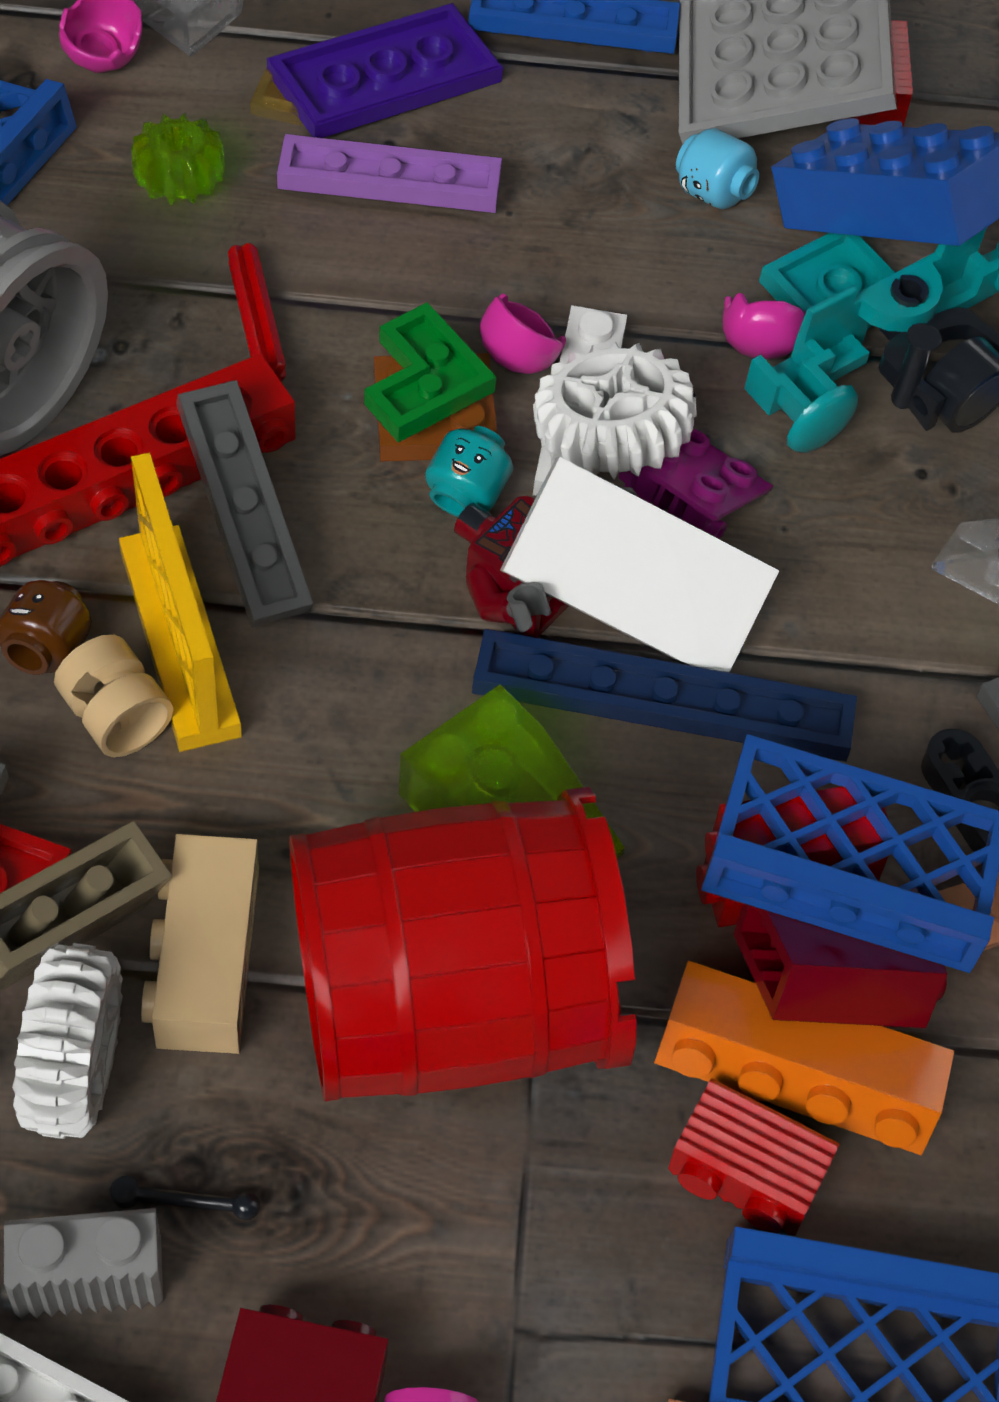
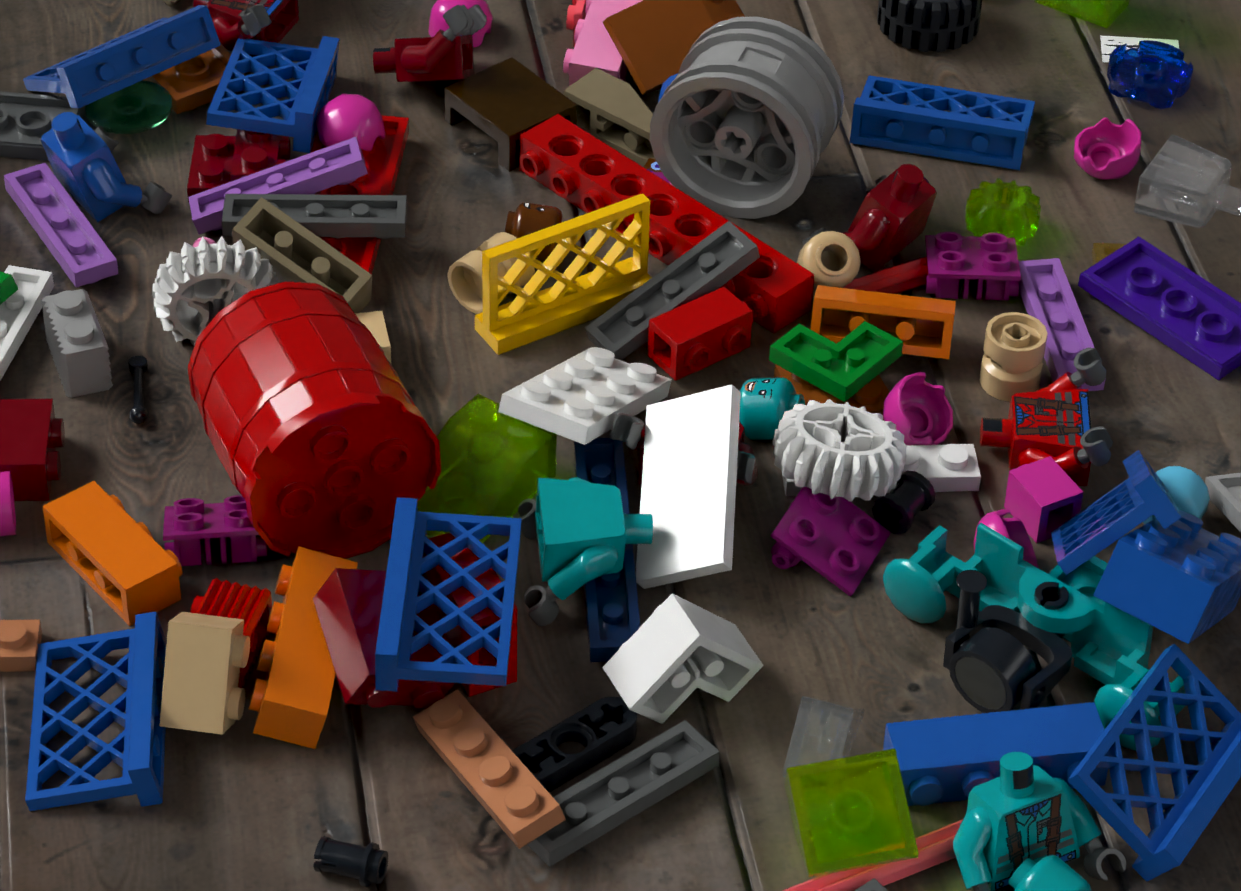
camera: 80 degrees right, 15 degrees down
none -> orange brick [43,481,183,626]
none -> tan brick [159,612,250,735]
none -> magenta hinge [163,495,267,566]
none -> white plate [498,347,672,445]
none -> teal torso [518,477,653,626]
none -> white brick [602,593,764,724]
none -> red brick [648,287,753,381]
none -> tan head [797,231,861,291]
none -> dark red torso [802,164,937,272]
none -> orange brick [811,285,956,359]
none -> magenta hinge [925,231,1021,301]
none -> tan wheel [979,312,1048,402]
none -> torso [980,347,1113,486]
none -> dark pink brick [1004,456,1084,543]
none -> blue fence [1051,450,1182,575]

